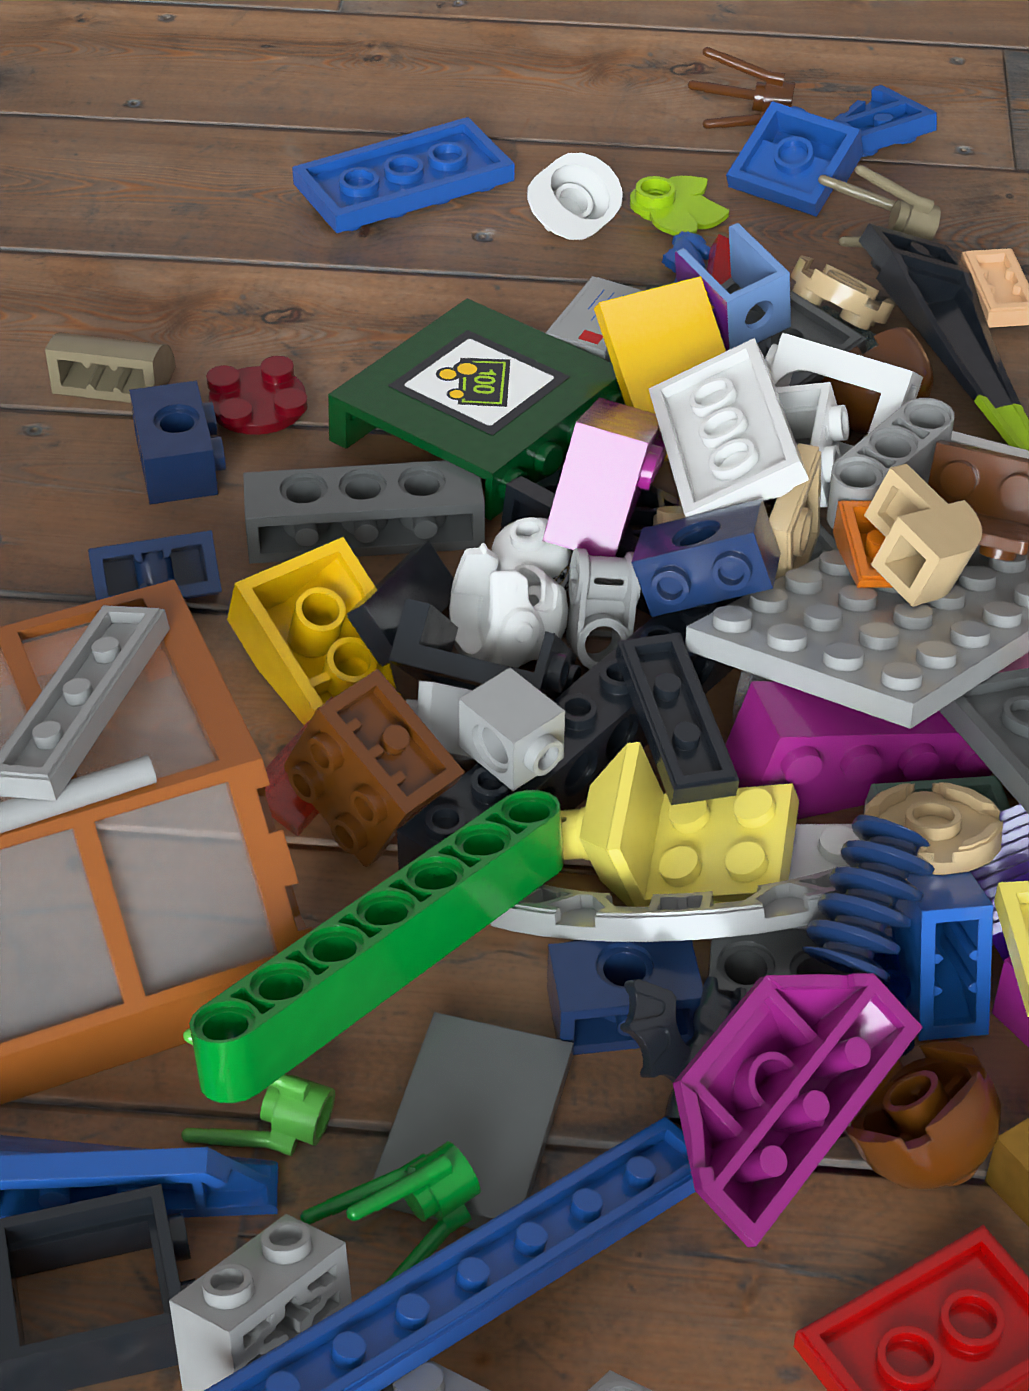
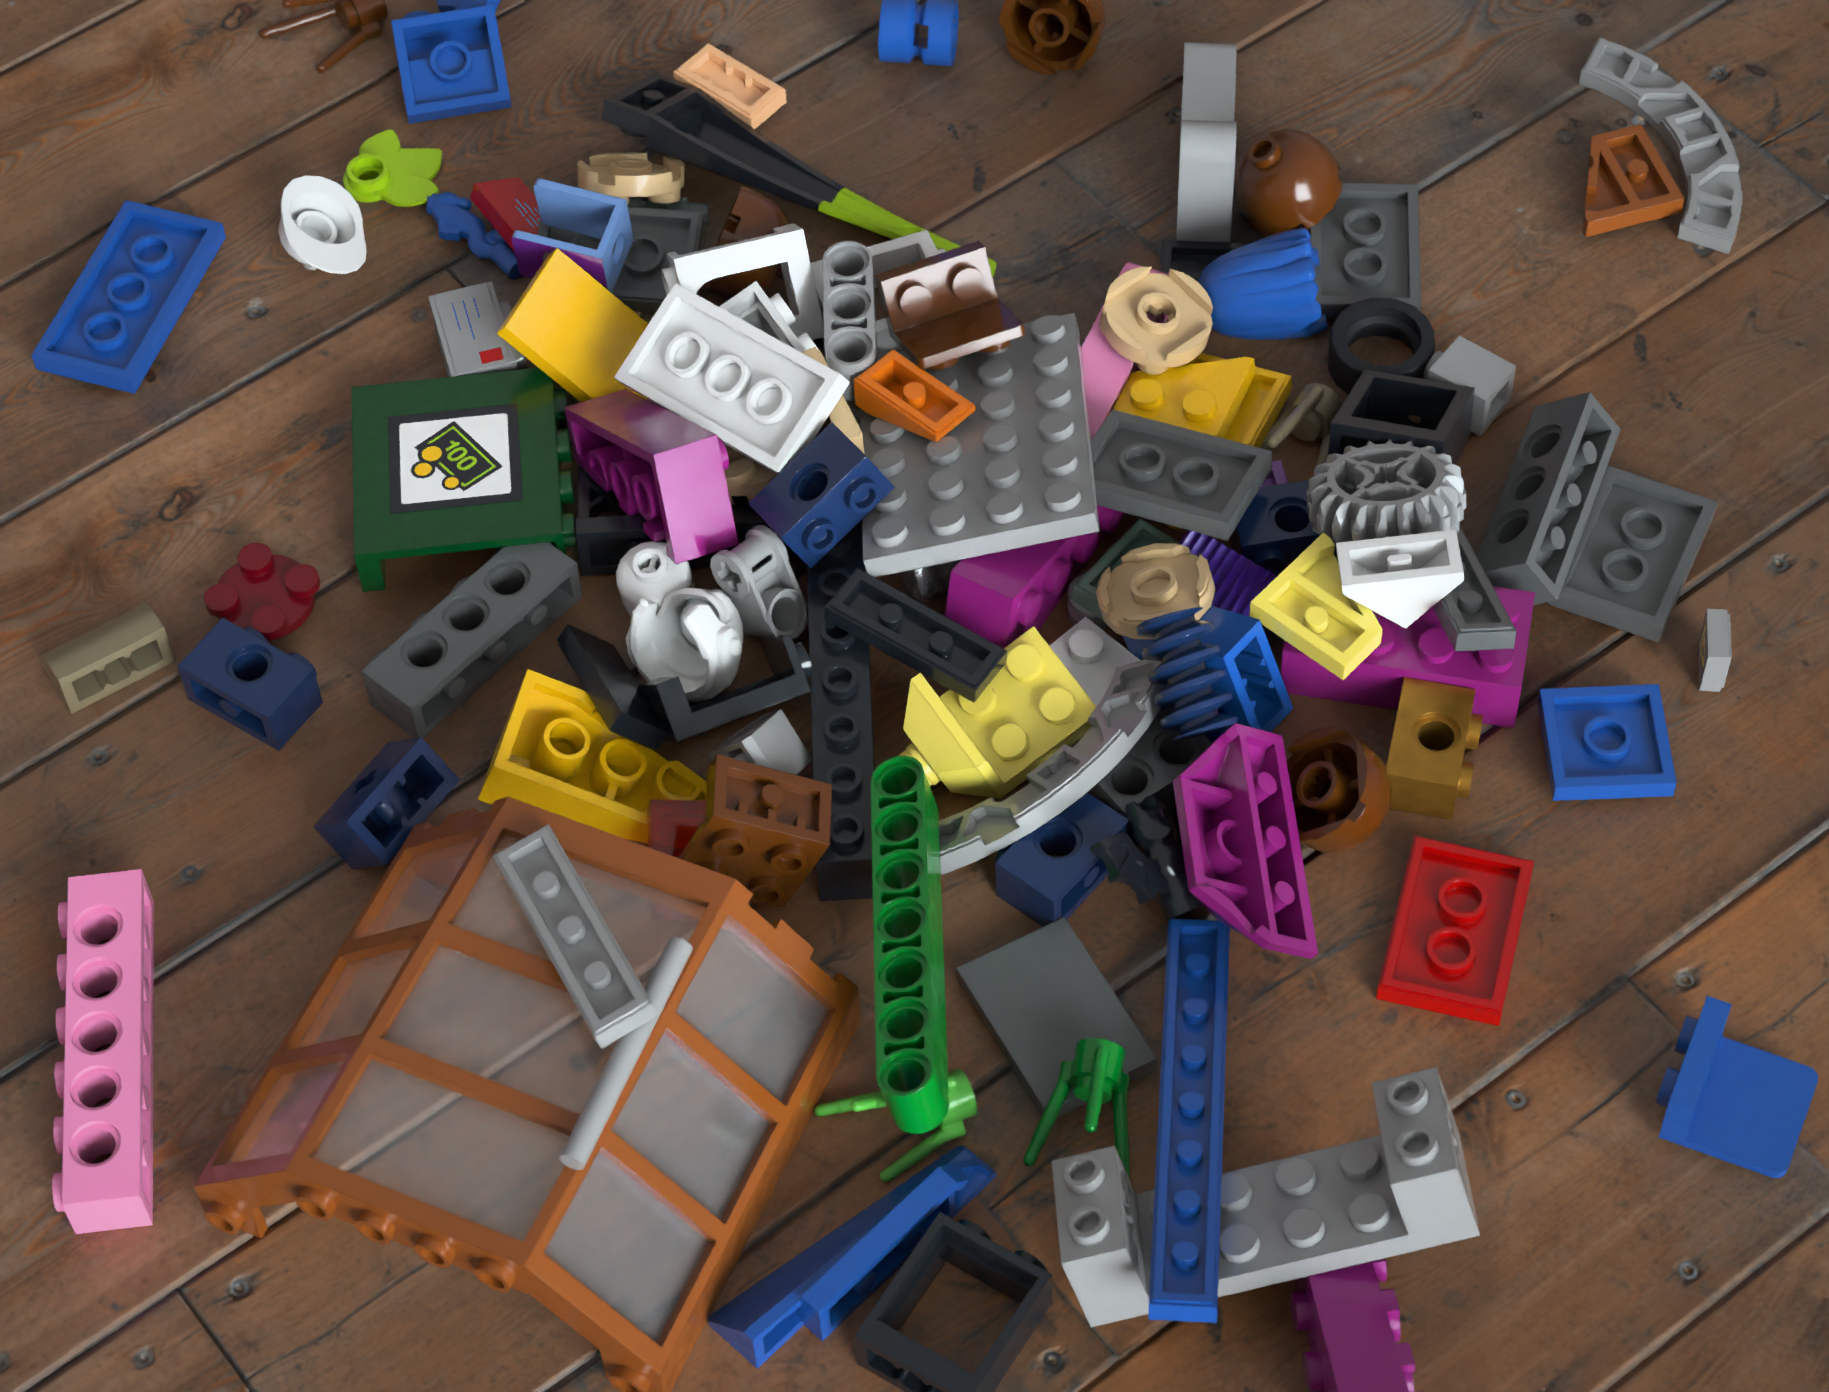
camera: 40 degrees left, 10 degrees up
light grey brick [459,668,565,791] -> none
dark tan plant [818,165,941,248] -> none
tan brick [864,464,982,607] -> none

